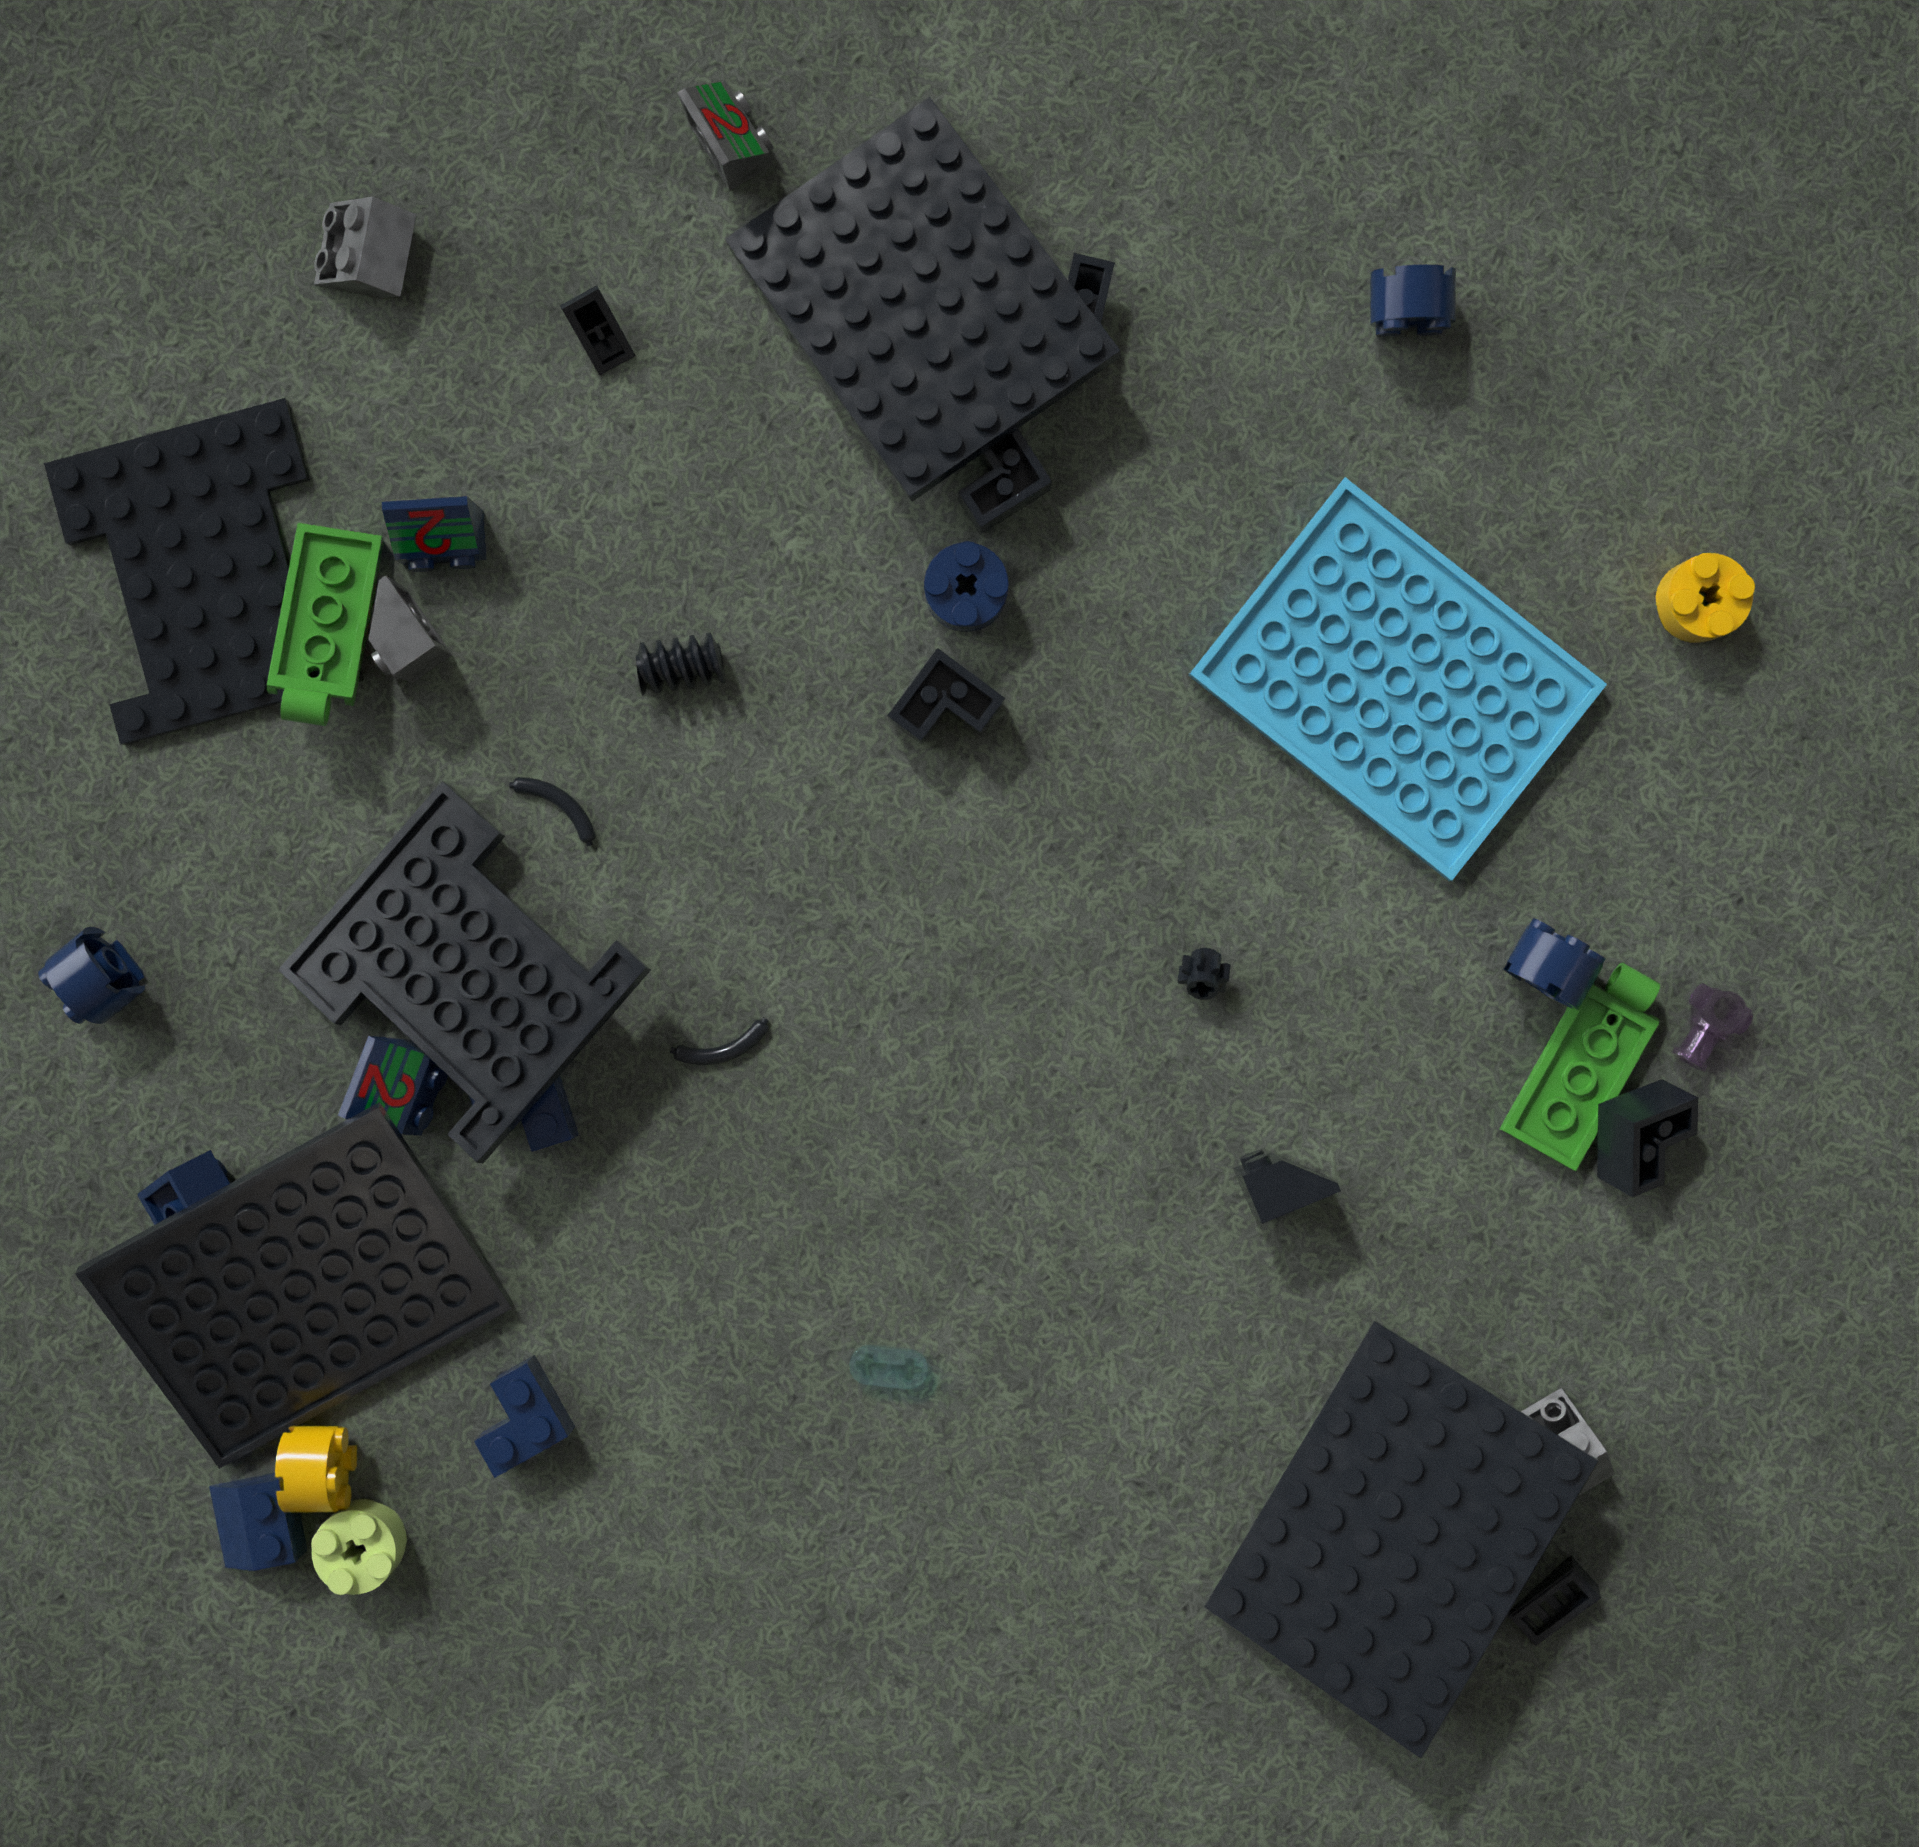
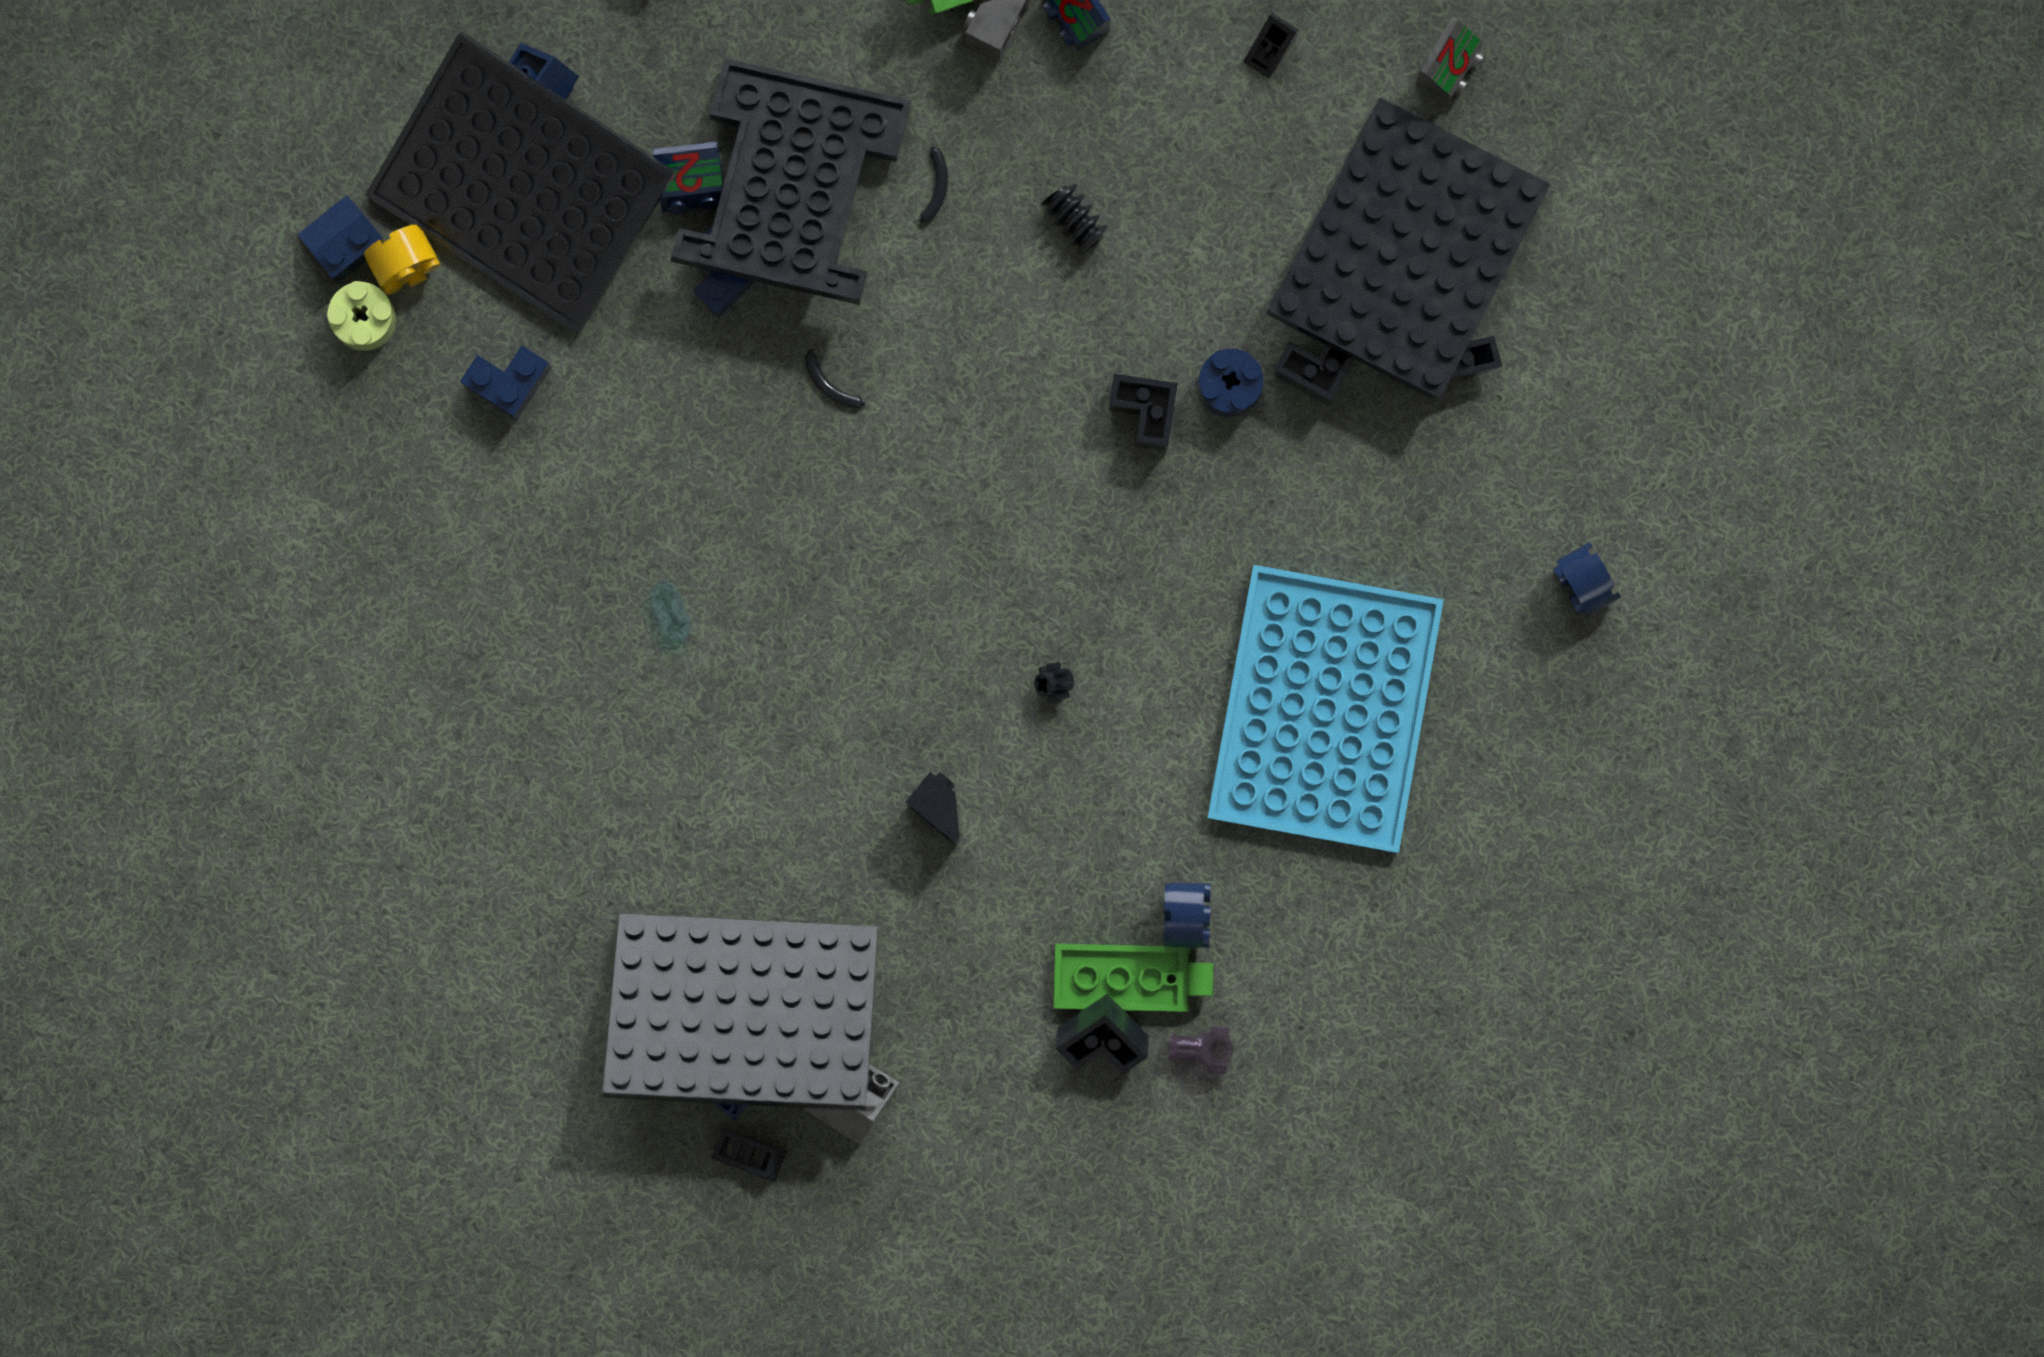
camera: 65 degrees right, 5 degrees down
yellow brick [1656,553,1755,643] -> none

